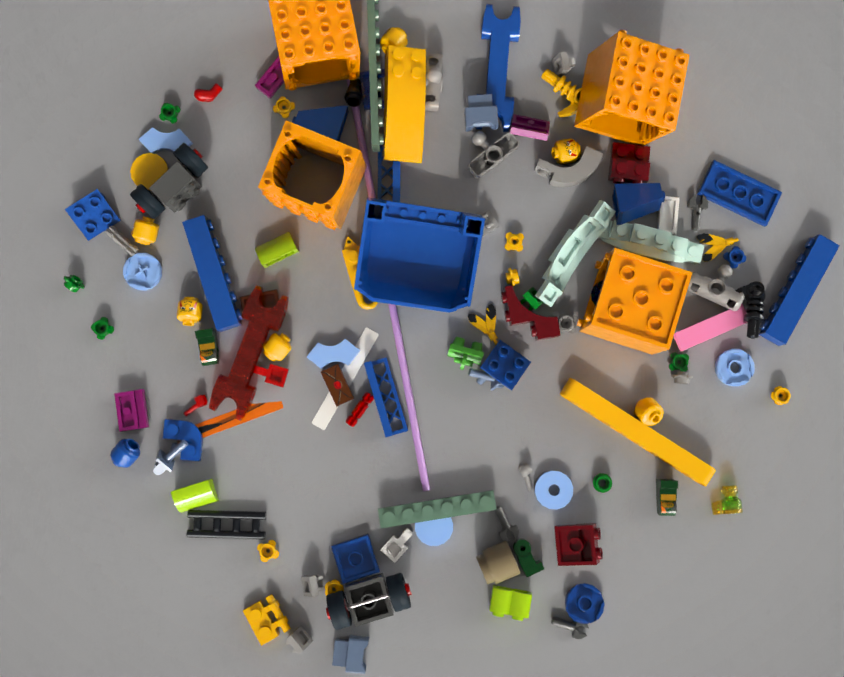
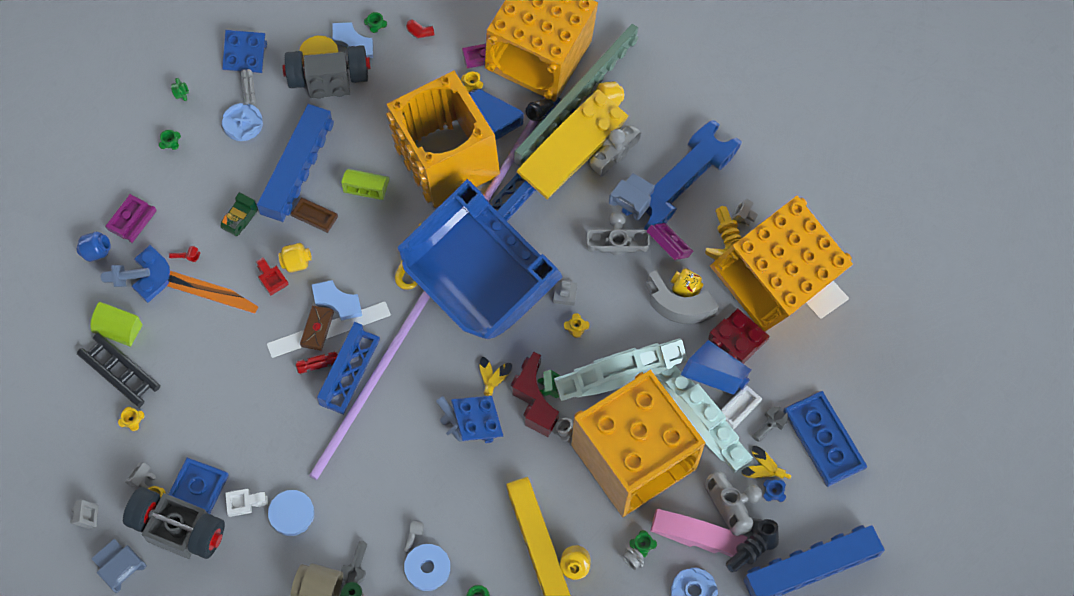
camera: 40 degrees right, 20 degrees down
yellow head [131,216,159,245] -> none
yellow head [177,297,203,326] -> none
clear red piece [209,285,289,421] -> none
yellow plate [243,594,291,646] -> none
sand green plate [378,490,497,528] -> none
bright green hips [447,337,484,370] -> none
yellow plate [505,268,519,287] -> none

